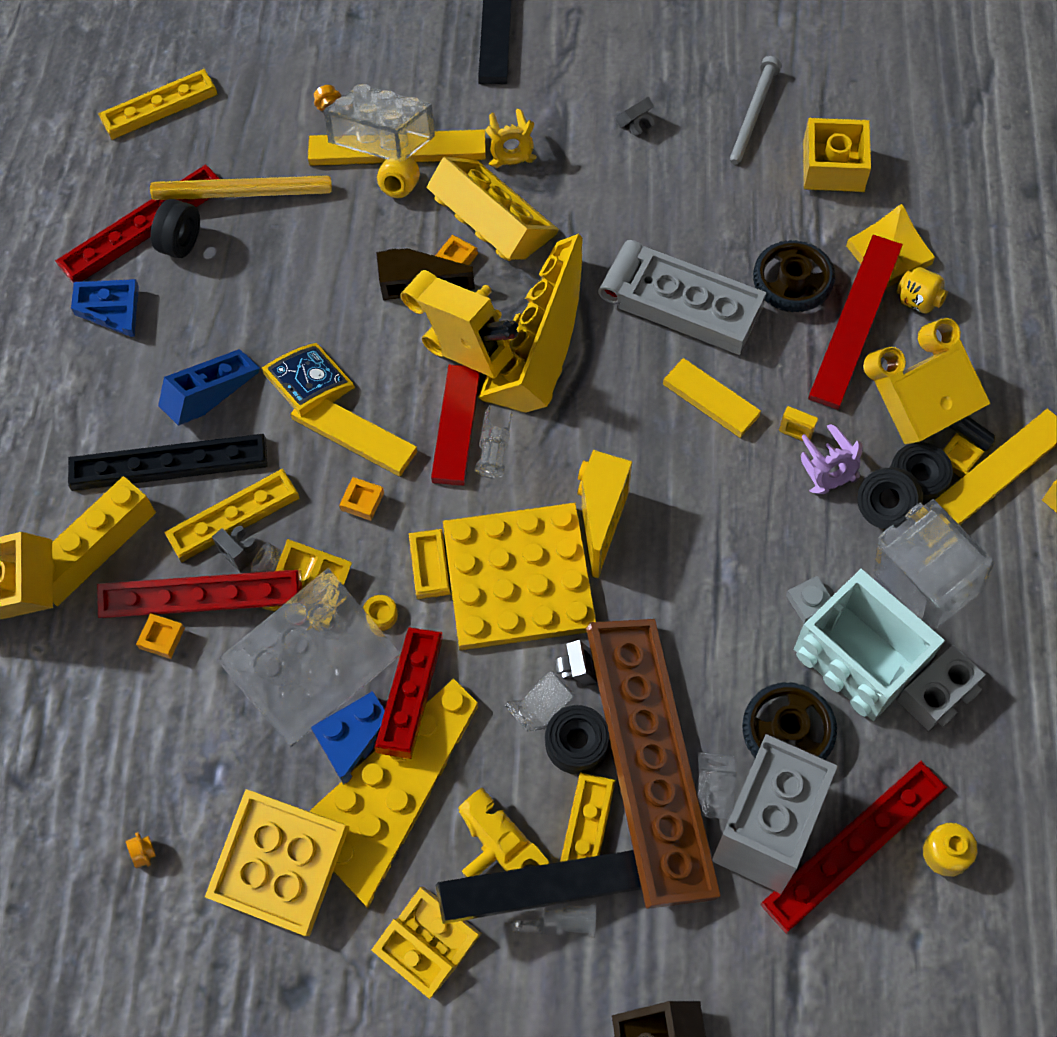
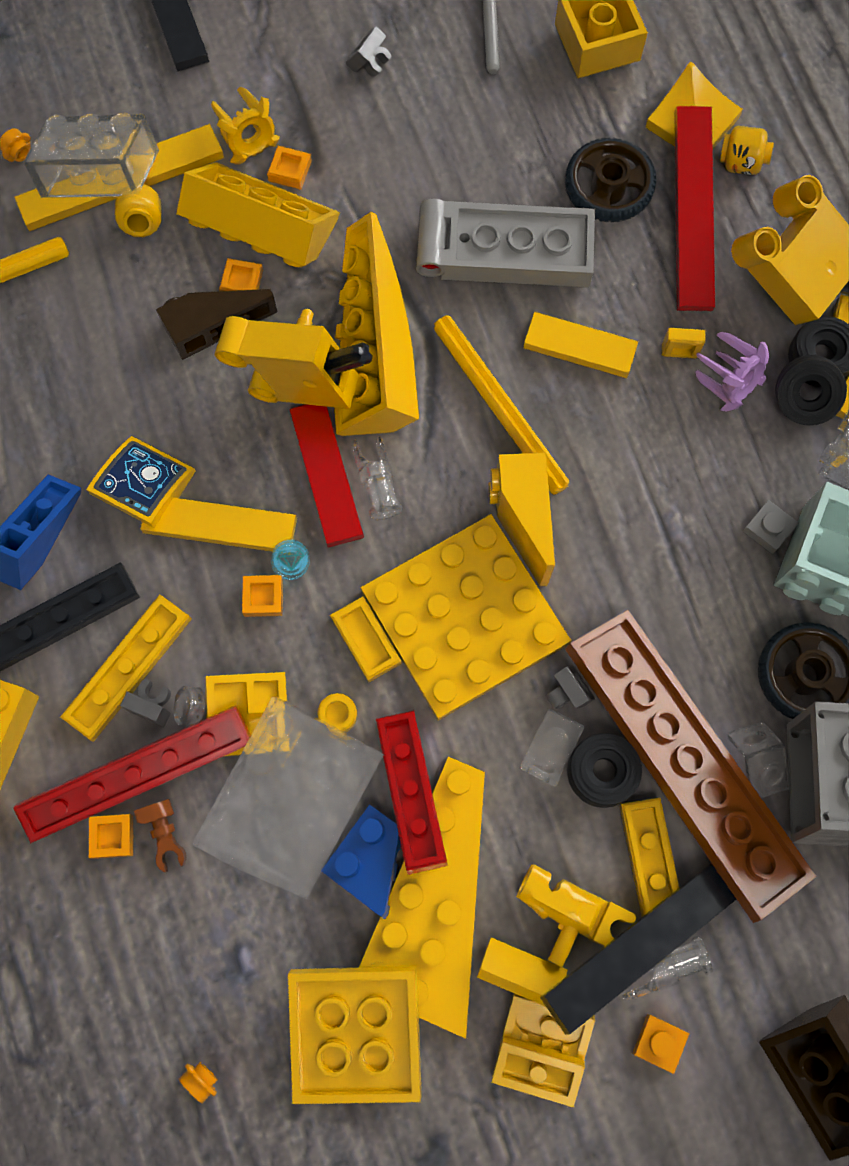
camera: 25 degrees left, 10 degrees up
none -> dark orange piece [134,799,186,873]
none -> light orange tile [267,146,312,190]
none -> clear light blue tile [271,539,310,580]
none -> yellow axle [434,315,569,495]
none -> yellow tile [477,937,568,1007]
none -> light orange plate [632,1013,689,1074]

